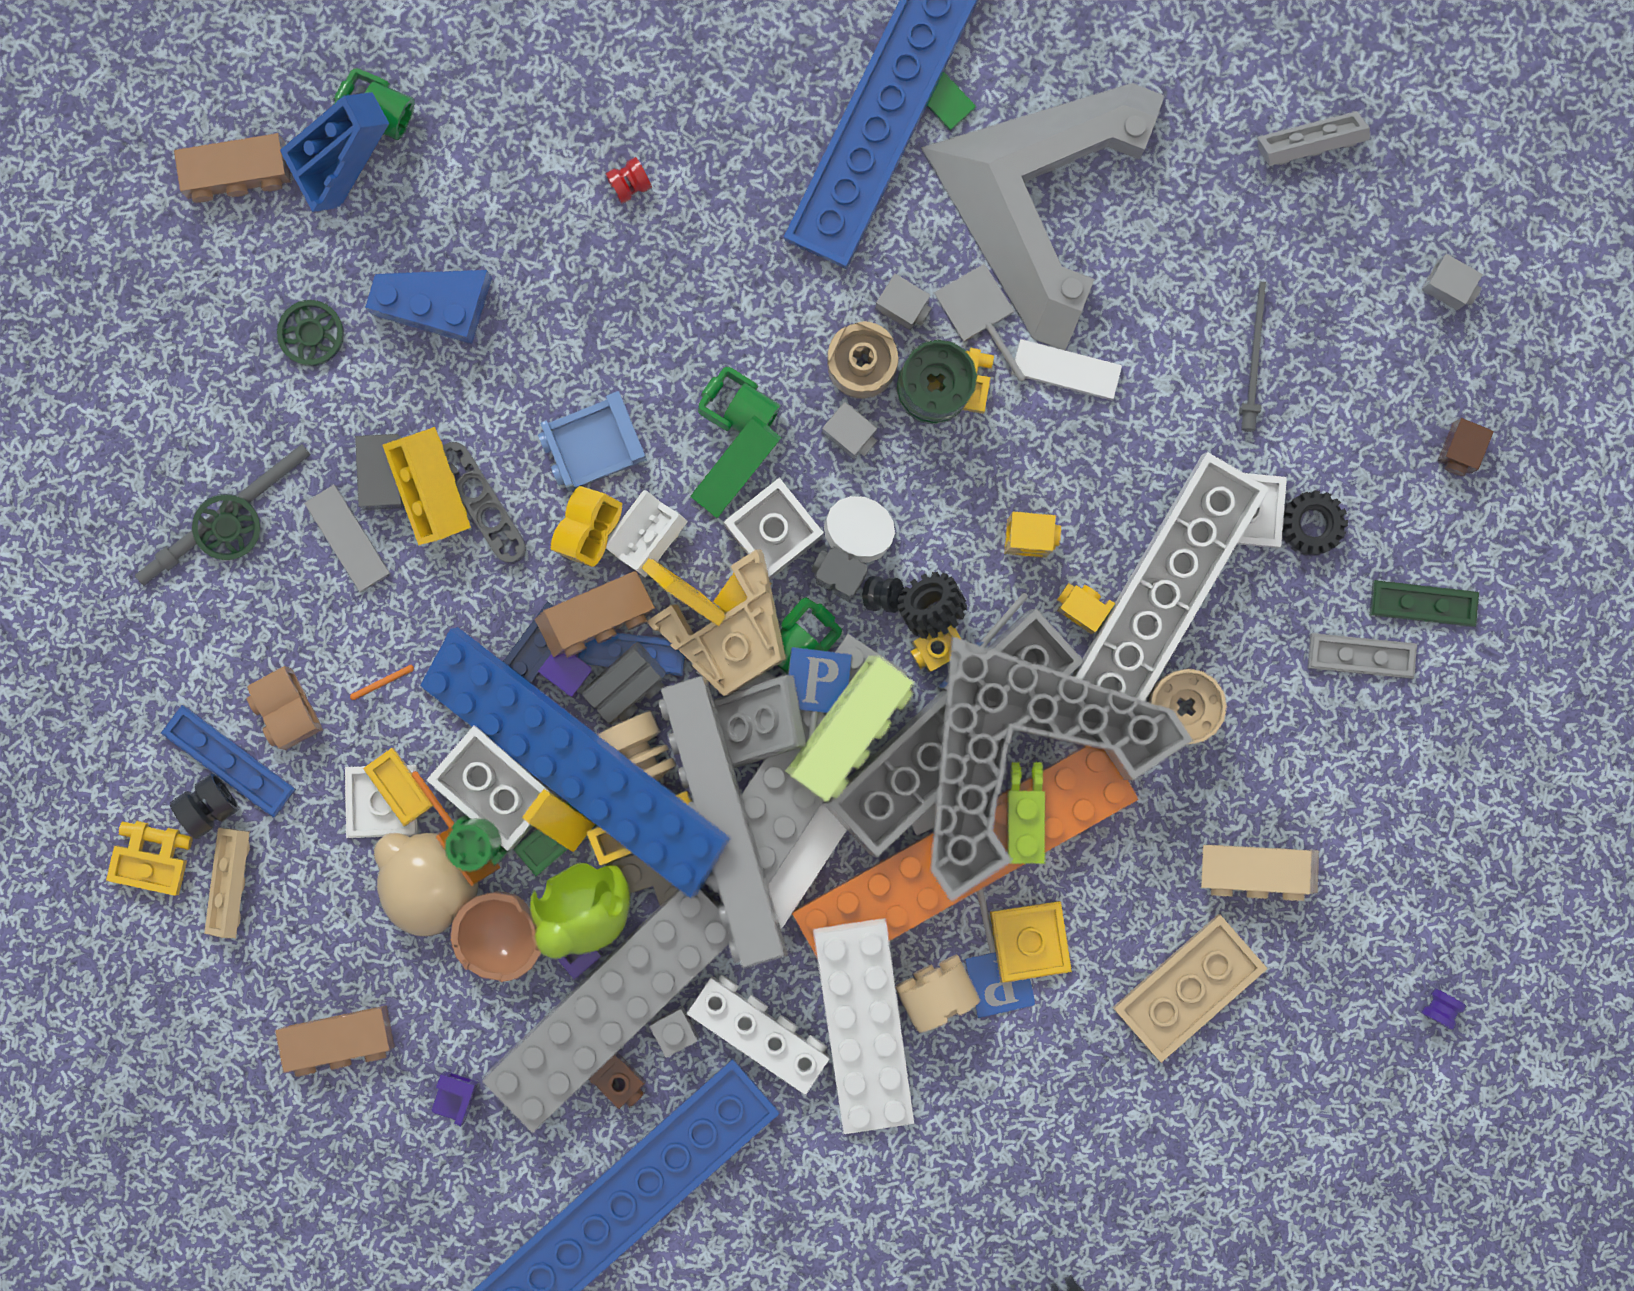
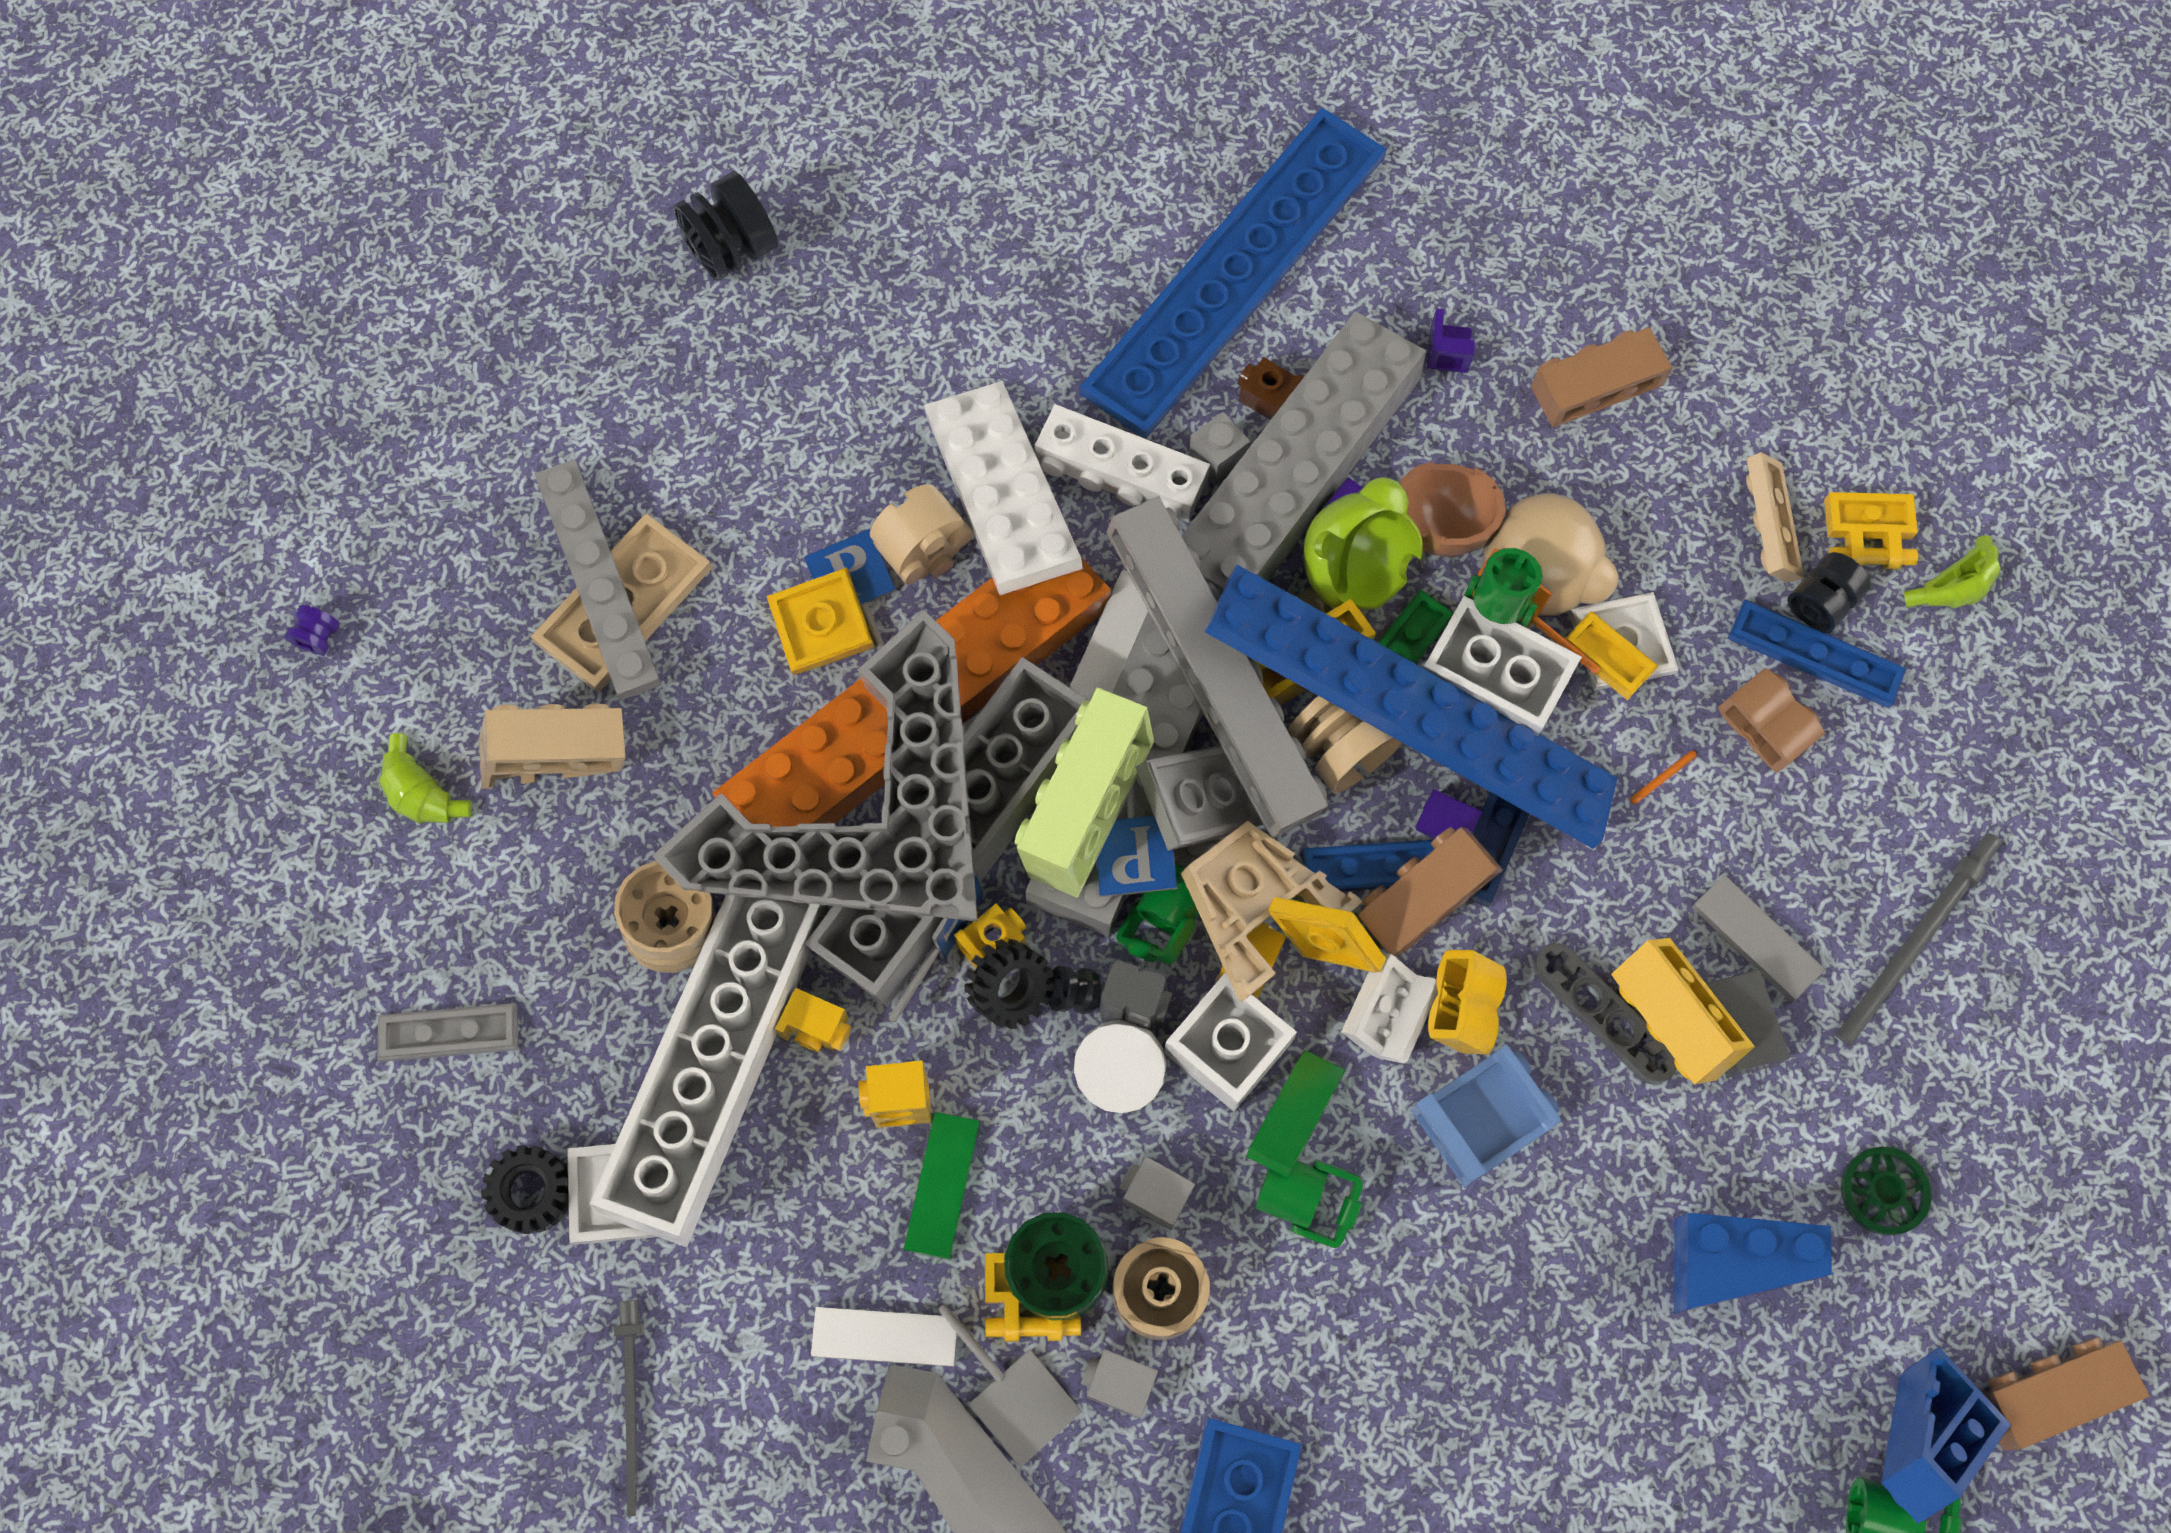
camera: 175 degrees right, 15 degrees down
dark green wheel [192,494,260,560] -> none
yellow tile [522,789,595,853] -> none
dark grey brick [582,642,666,725] -> none
red wheel [605,157,652,204] -> none
lime hinge [1007,762,1045,864] -> none
dark green tile [1369,580,1479,627] -> none
reddish brown brick [1438,418,1494,476] -> none
none -> lime piece [379,733,472,824]
none -> light grey plate [534,459,662,701]
none -> green tile [903,1112,980,1260]
none -> lime piece [1904,535,2001,609]

